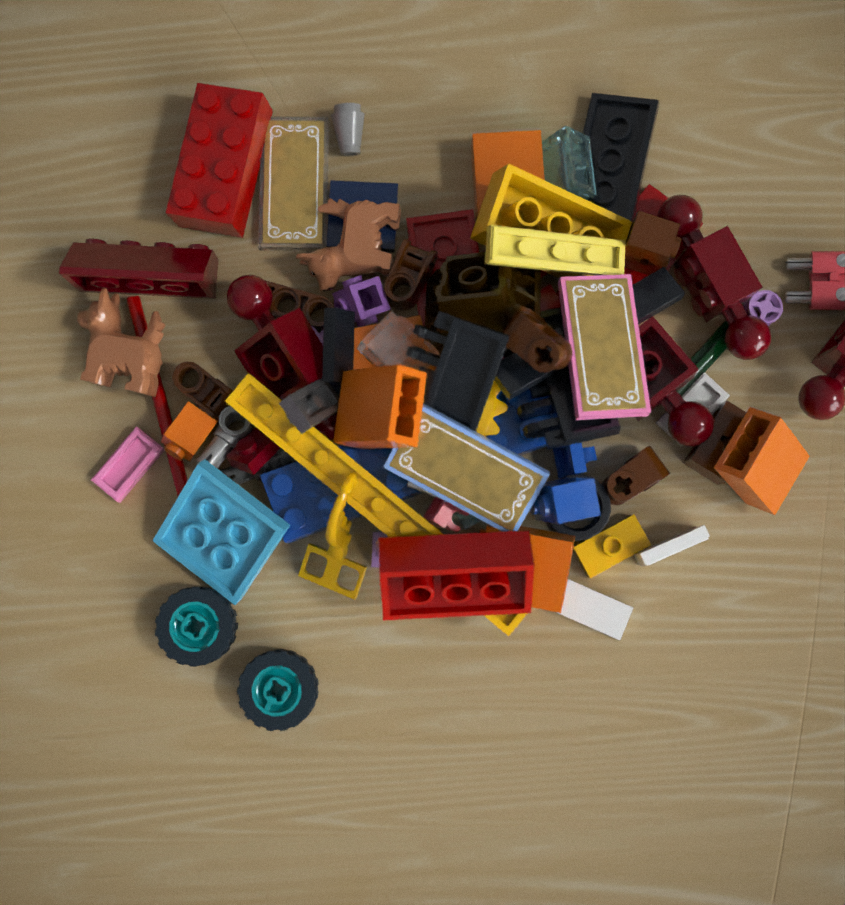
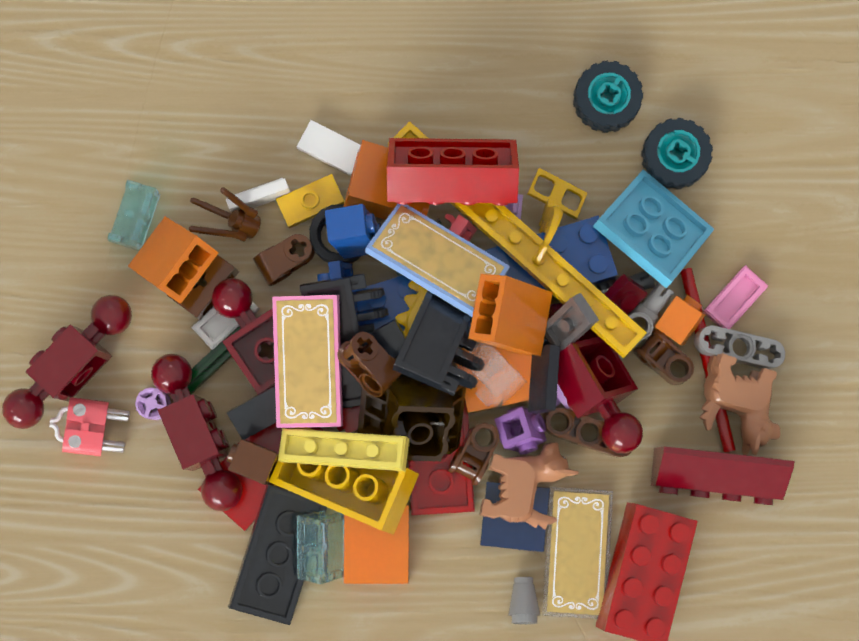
camera: 170 degrees left, 0 degrees up
none -> clear light blue hinge [107,180,161,251]
none -> reddish brown plant [189,187,261,242]
none -> light grey beam [694,325,785,369]

